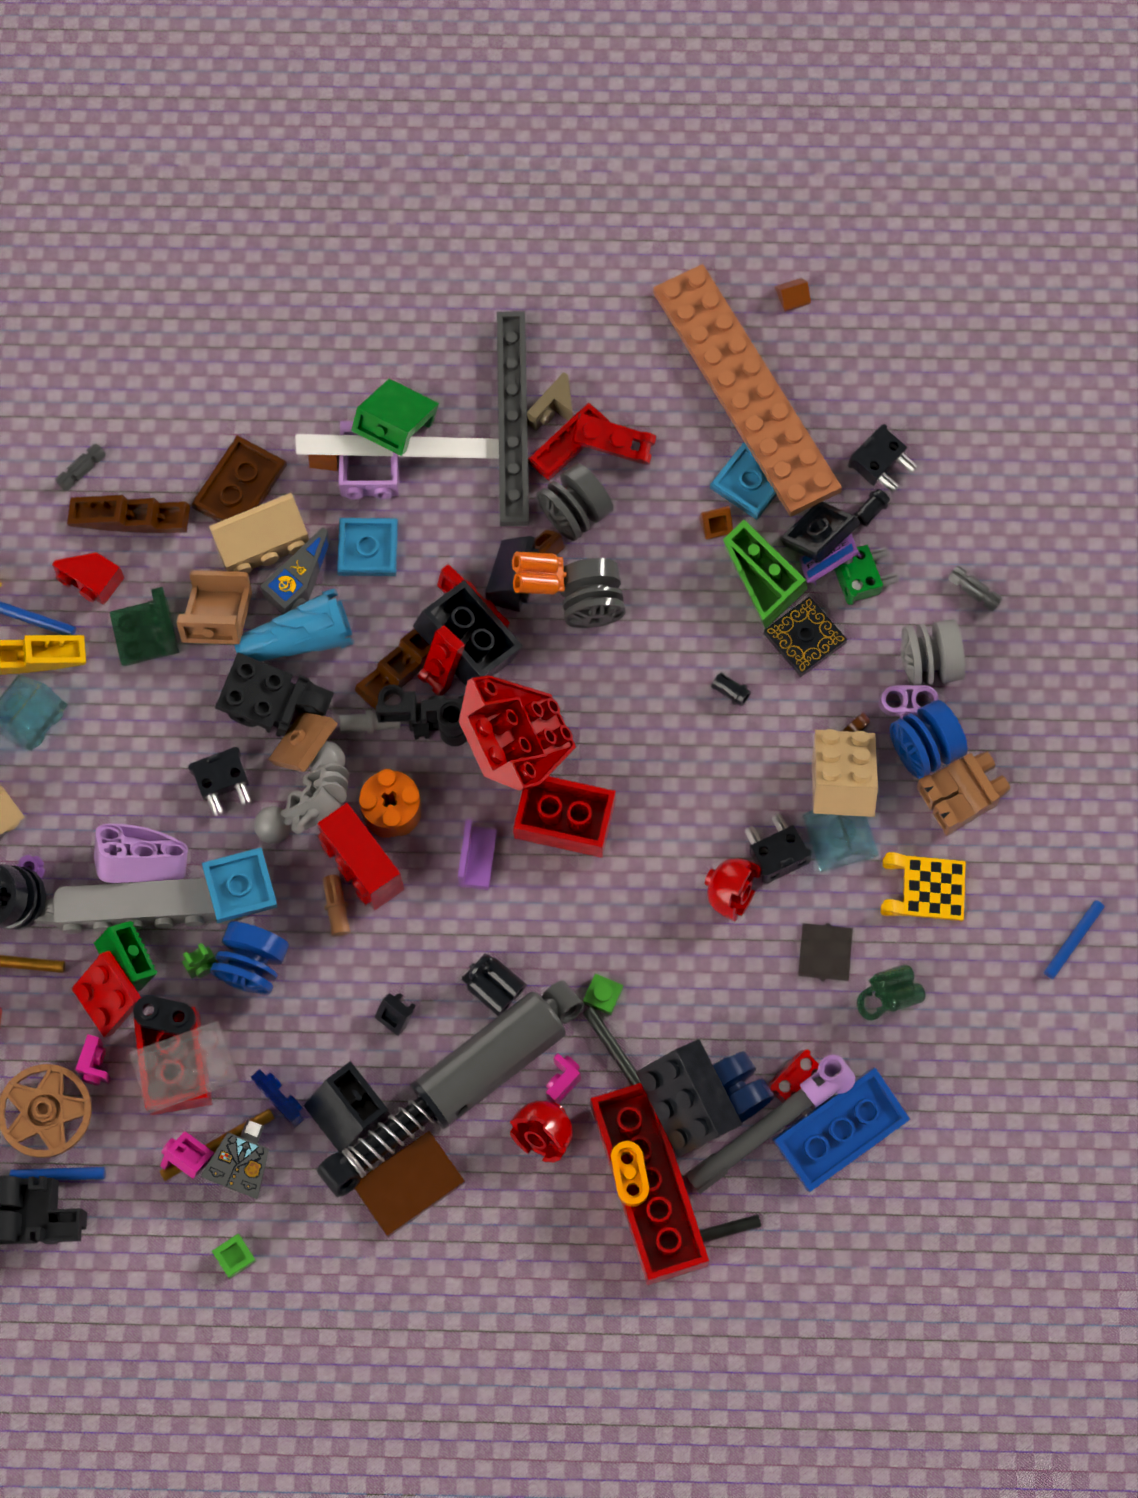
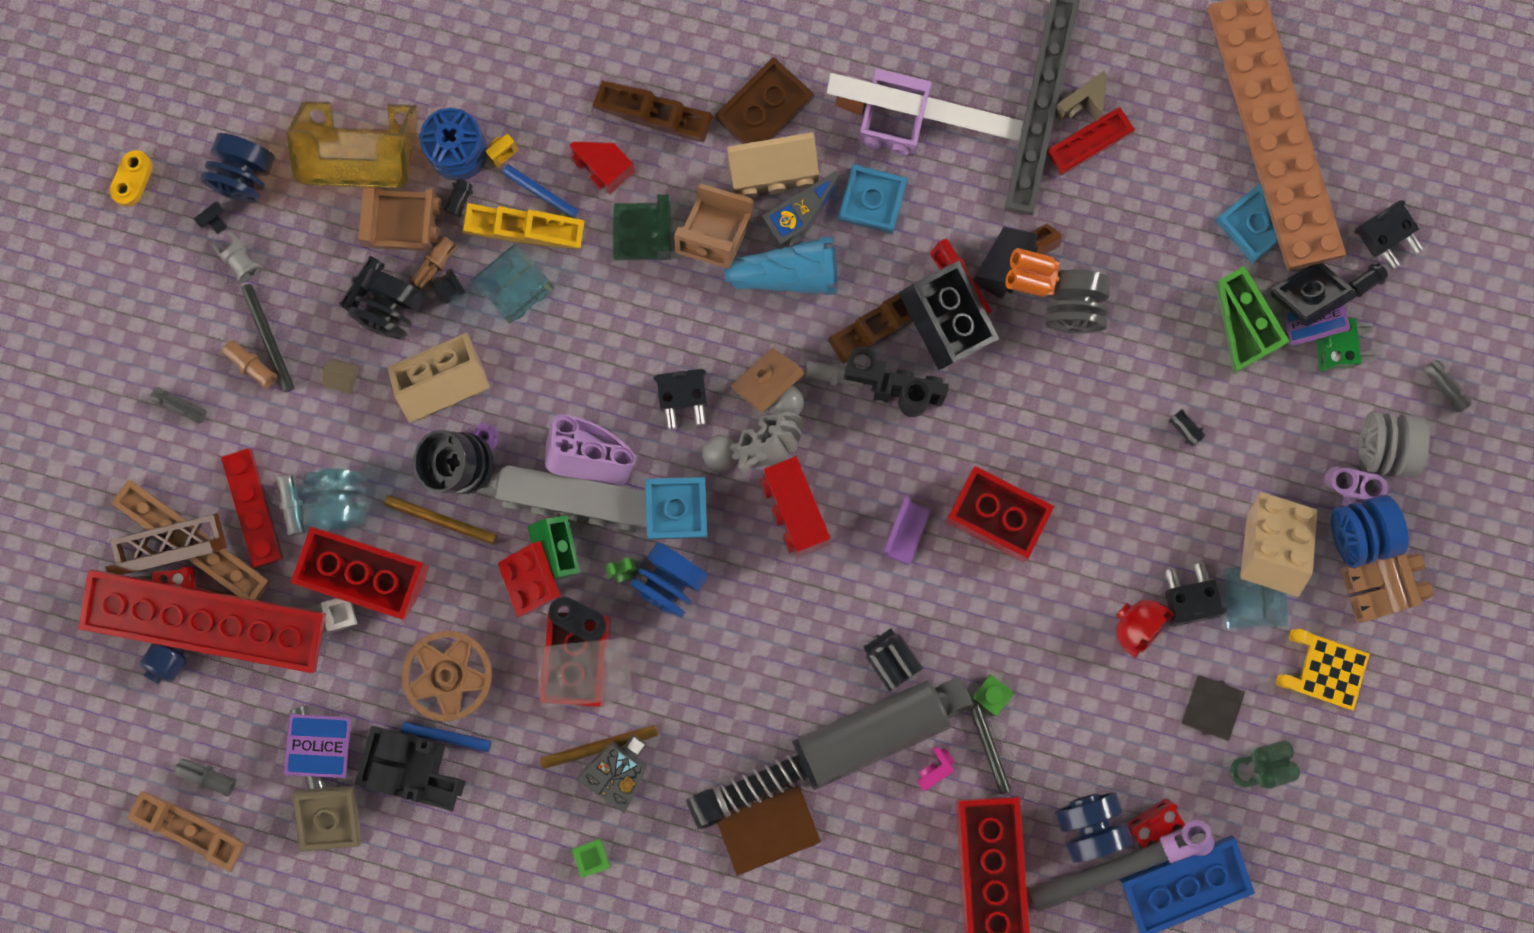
camera: 15 degrees right, 10 degrees up
dark grey axle [56,443,106,491] -> none
dark pink bracket [75,1034,111,1086] -> none
dark pink bracket [160,1131,214,1179] -> none
black plate [215,653,334,737] -> none
clear blue plate [251,1069,304,1128] -> none
black slope [303,1061,390,1153] -> none
medium nougat axle [323,875,351,937] -> none
green panel [351,378,439,456] -> none
orange brick [359,769,422,838] -> none
black tile [374,993,415,1036] -> none
red plate [417,625,465,696] -> none
red wedge [458,675,576,791] -> none
red cylinder [510,1101,573,1163] -> none
dark grey wheel [536,462,614,541] -> none
red plate [571,413,657,465] -> none
light orange plate [611,1141,649,1206] -> none
black brick [636,1039,742,1157] -> none
dark orange slope [699,506,733,540] -> none
black plate [763,596,847,677] -> none
dark orange slope [775,278,811,312] -> none
reddish brown tile [843,712,870,732] -> none
blue bar [1044,900,1105,979] -> none

